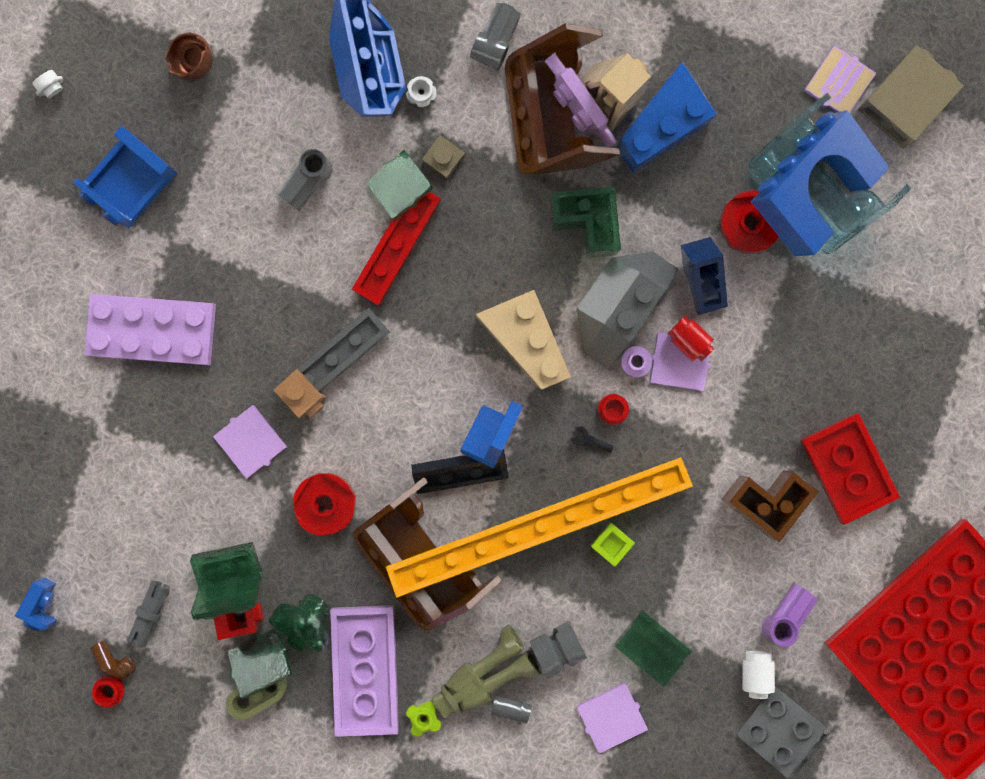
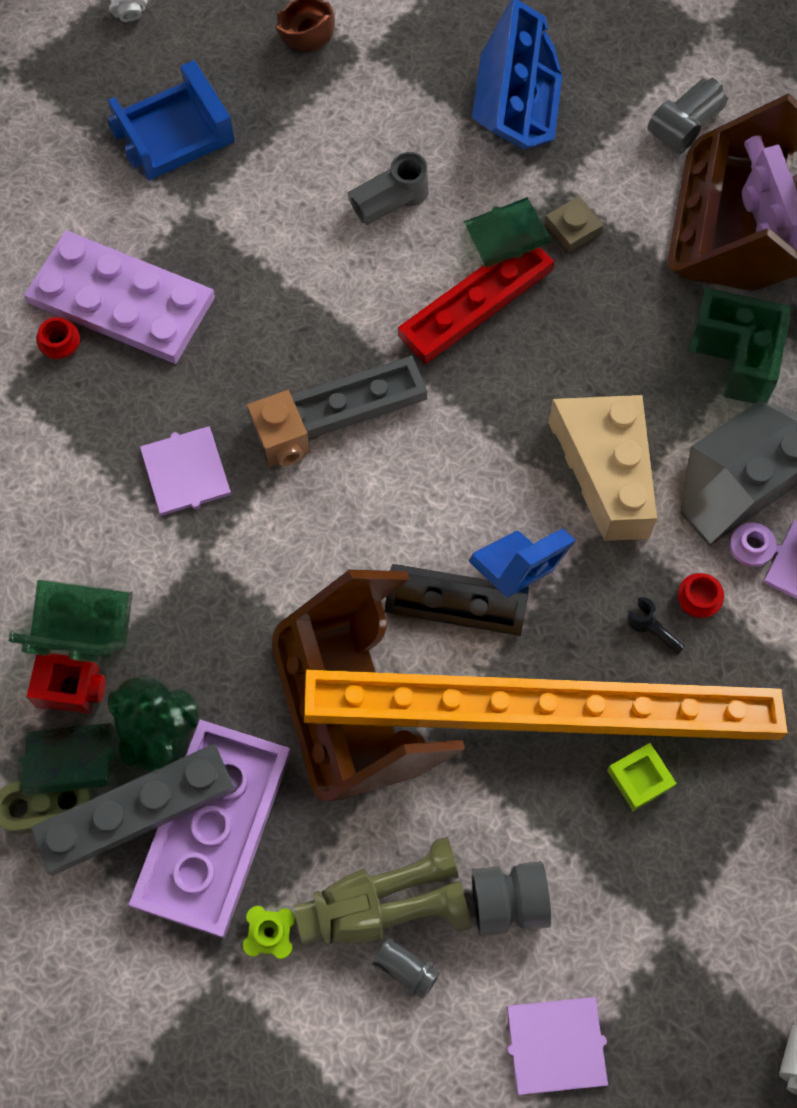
camera: 20 degrees right, 20 degrees down
red plate [293,473,356,535] -> none
white plate [406,76,437,107] -> none
clear green plate [614,610,692,687] -> none
none -> dark grey plate [31,743,236,876]
none -> red plate [36,317,80,359]

